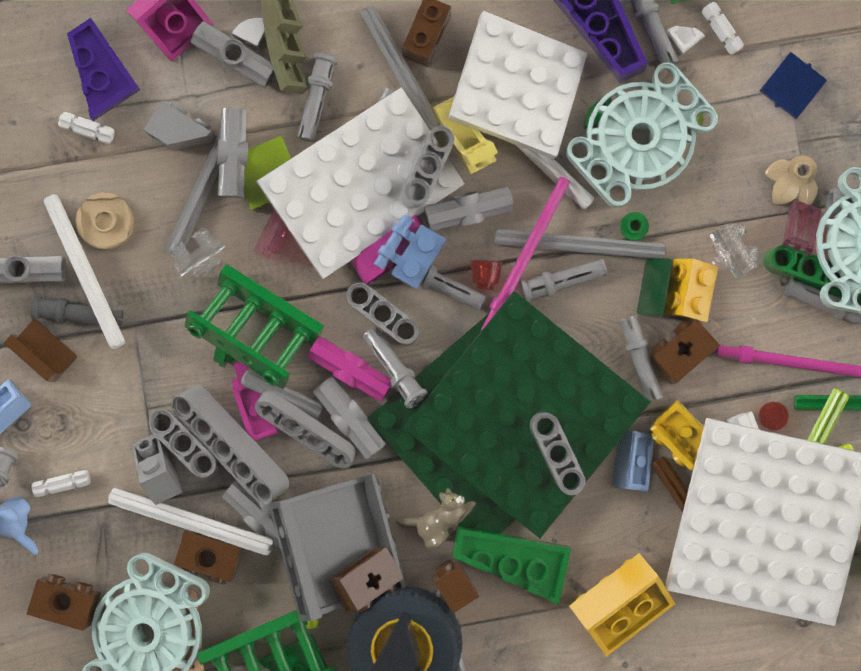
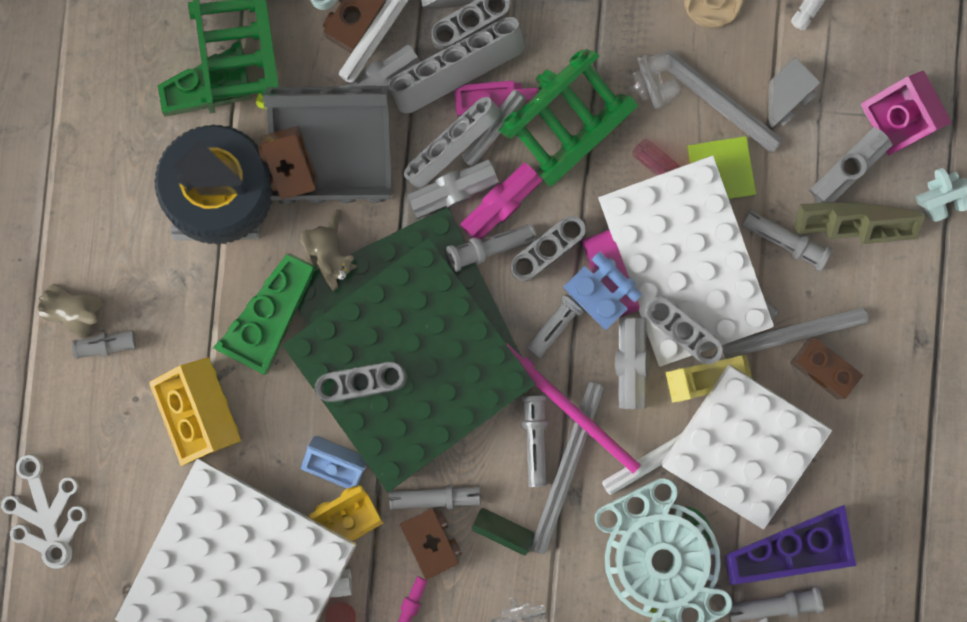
camera: 115 degrees right, 0 degrees up
dark purple wing [67,18,140,121] -> none
light grey piece [217,108,248,198] -> none
white tile [232,18,265,49] -> none
reddish brown brick [433,559,479,613] -> none
clear red hat [471,260,502,290] -> none
green plate [620,212,649,241] -> none
reddish brown axle [652,456,688,513] -> none
yellow bracket [664,259,718,323] -> none

